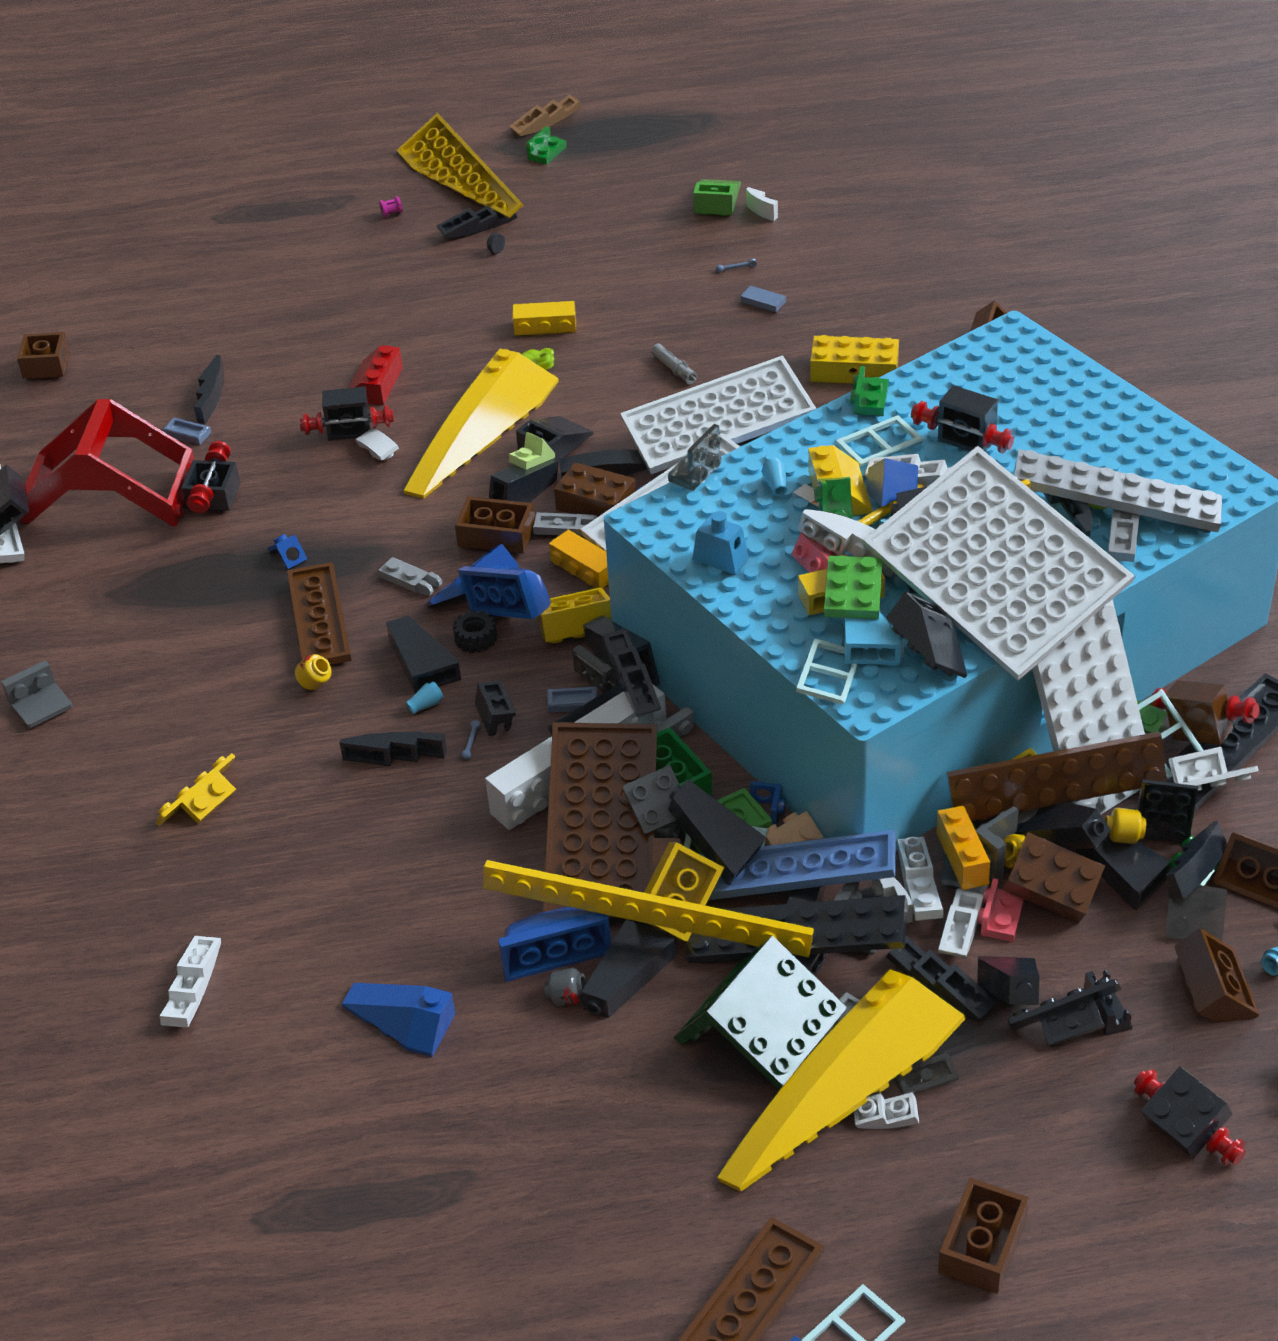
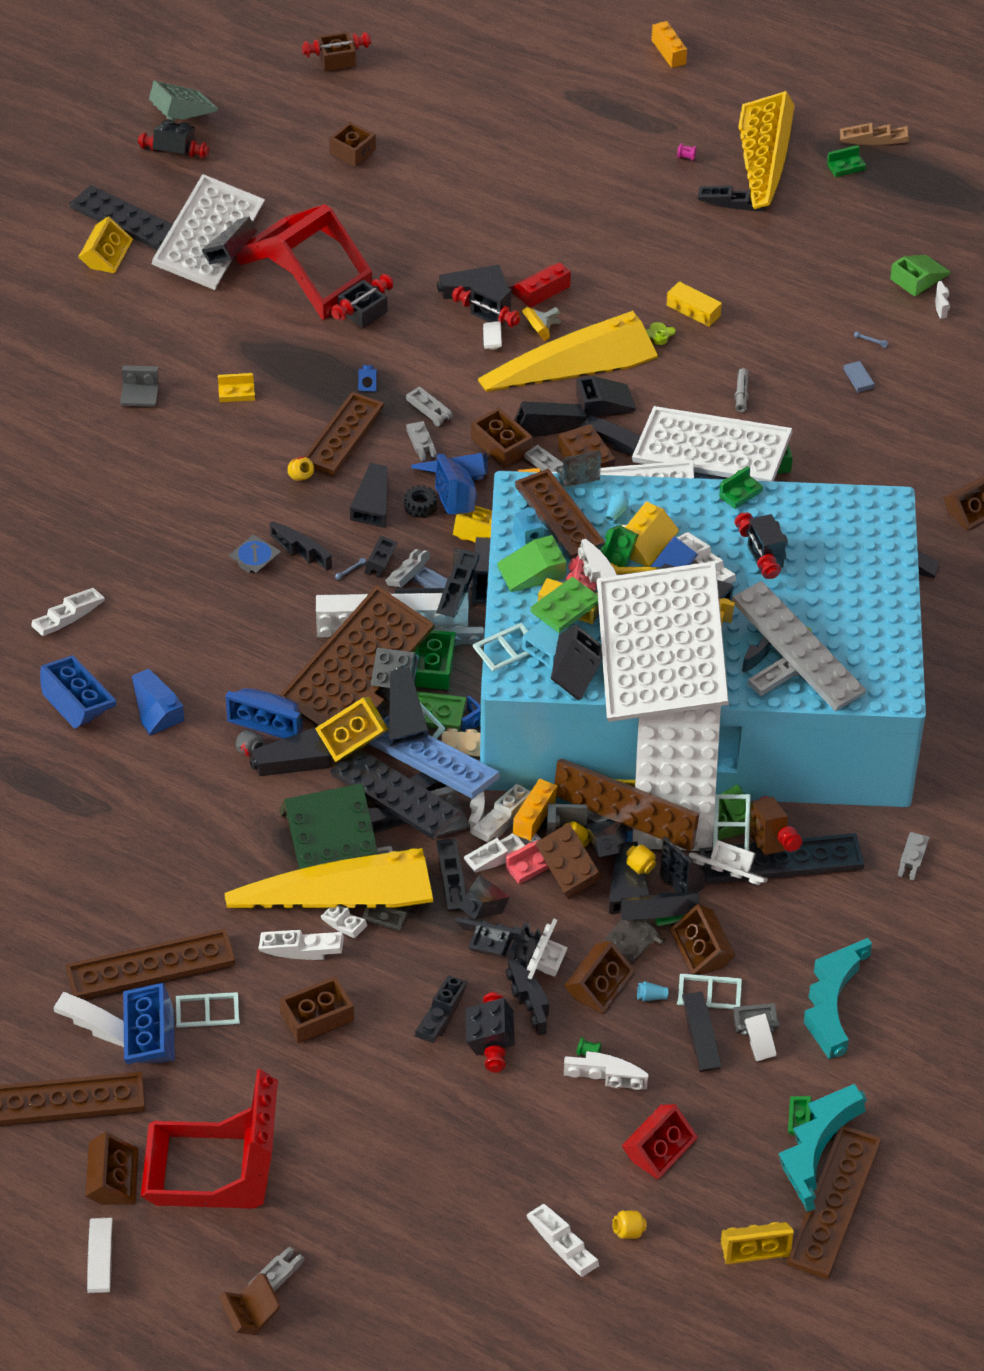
camera: 35 degrees right, 5 degrees up
yellow bracket [156,753,236,826] -> none
sand blue tile [162,418,211,445] -> none
black slope [194,355,224,425] -> none
medium azure cone [405,682,444,715] -> none
yellow plate [482,860,814,957] -> none
black tile [487,233,505,254] -> none
yellowish green slope [509,432,555,470] -> none
yellow brick [810,335,899,383] -> none
light aqua window [836,415,923,467] -> none
none -> blue windscreen [40,655,117,729]
none -> yellow bracket [218,373,255,402]
none -> piece [229,534,281,573]
none -> white slope [259,930,344,960]
none -> light grey hinge [385,549,430,588]
none -> light grey plate [406,386,453,426]
none -> black slope [415,975,467,1043]
none -> black slope [437,265,508,299]
none -> bright green slope [497,535,566,592]
none -> black slope [505,959,549,1035]
none -> reddish brown plate [515,468,605,560]
none -> piece [522,307,561,341]
none -> white bracket [527,918,567,979]
none -> light orange brick [652,21,687,68]

